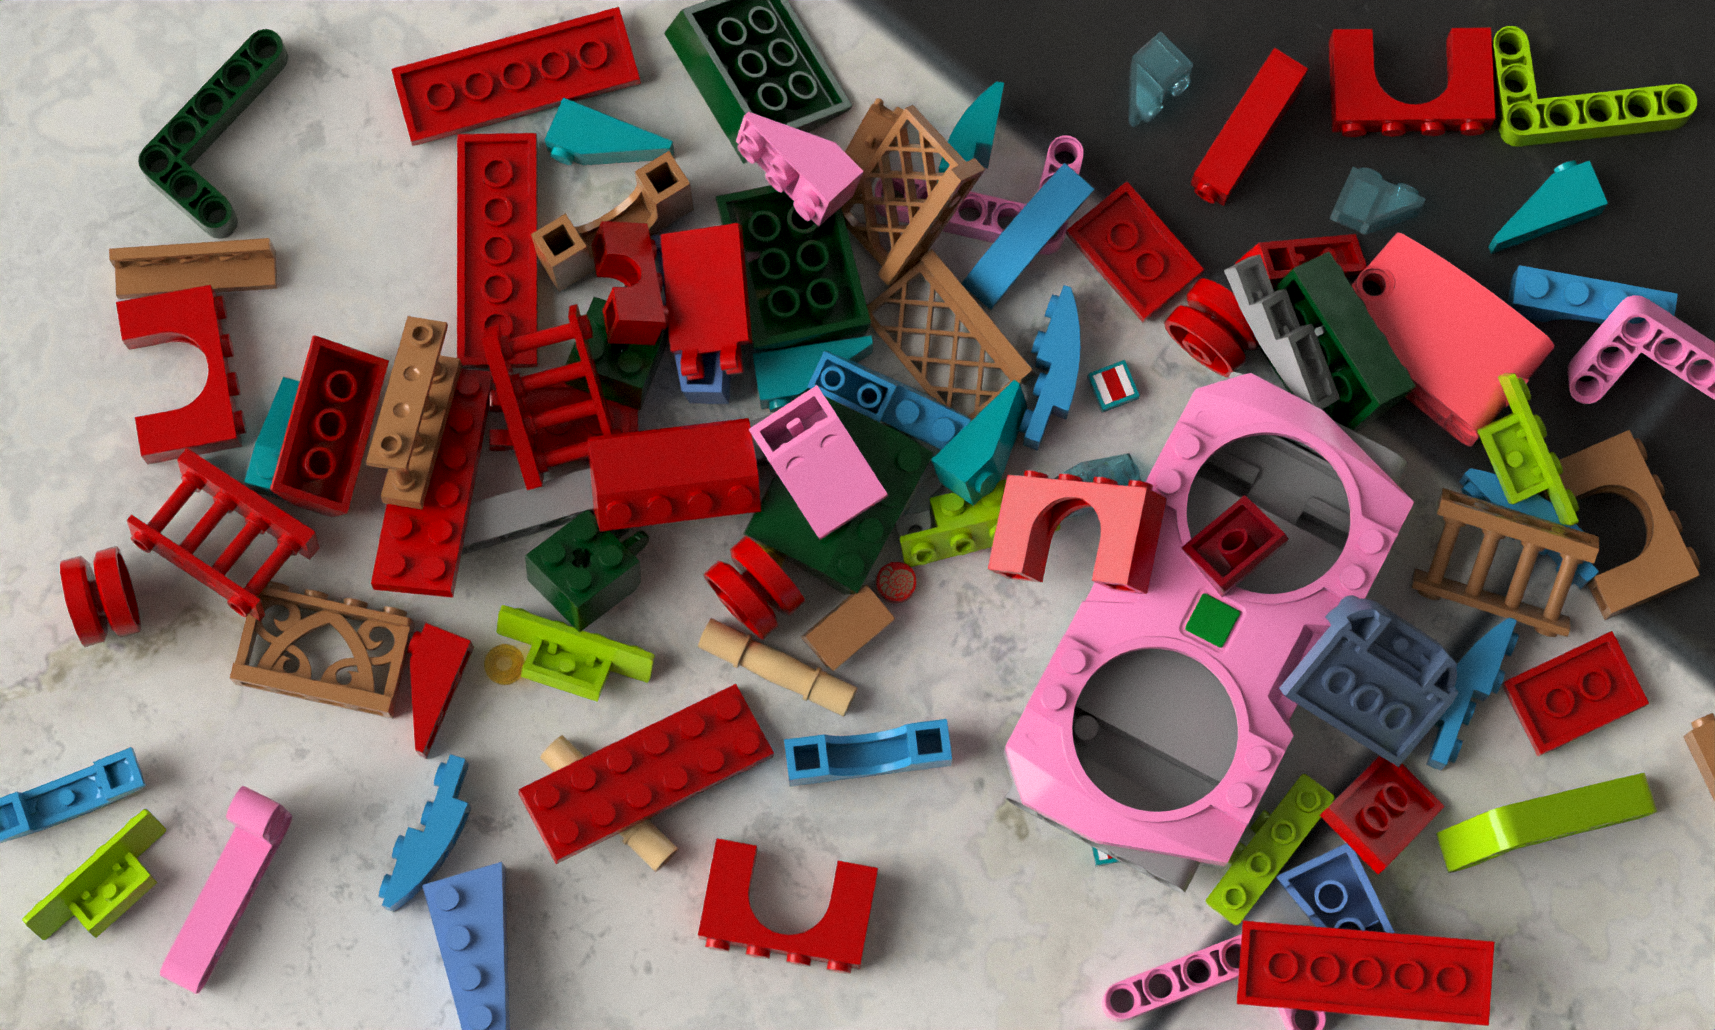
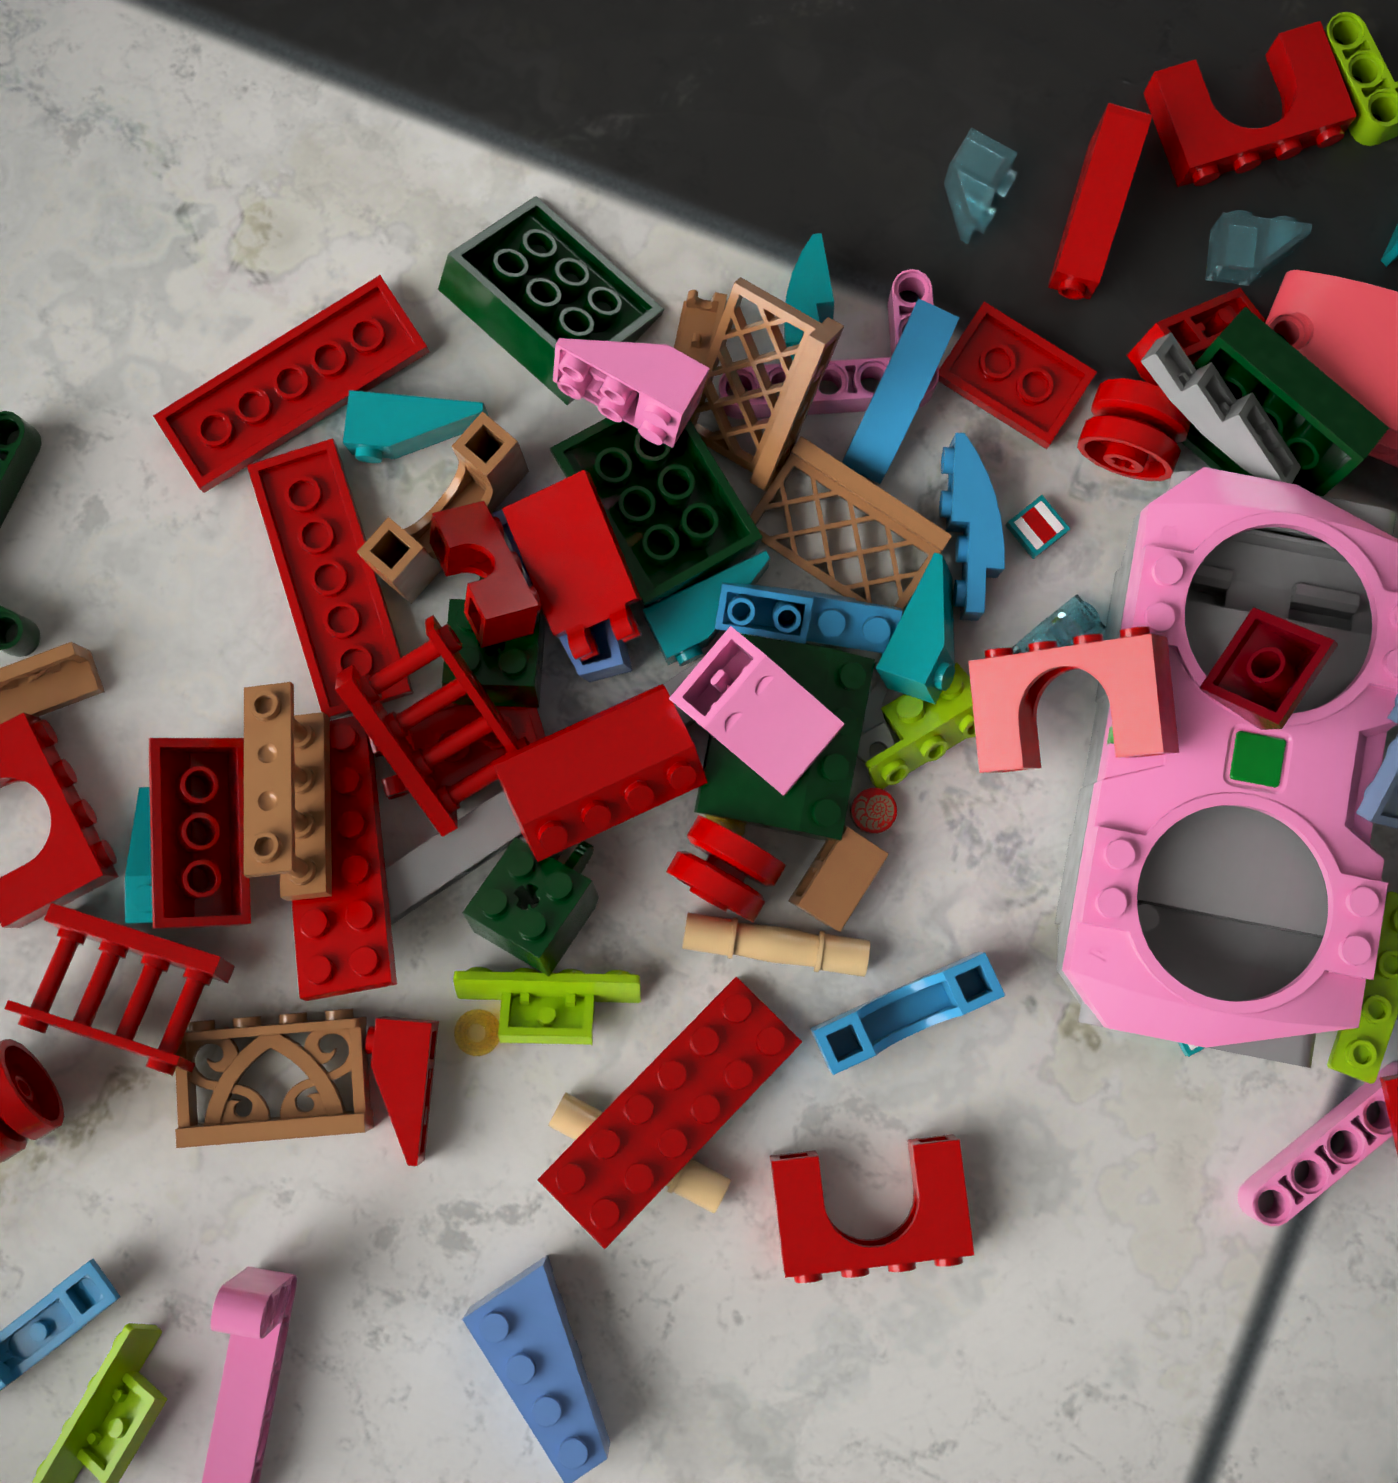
camera: 15 degrees left, 5 degrees up
dark azure slope [379,754,471,912] -> none

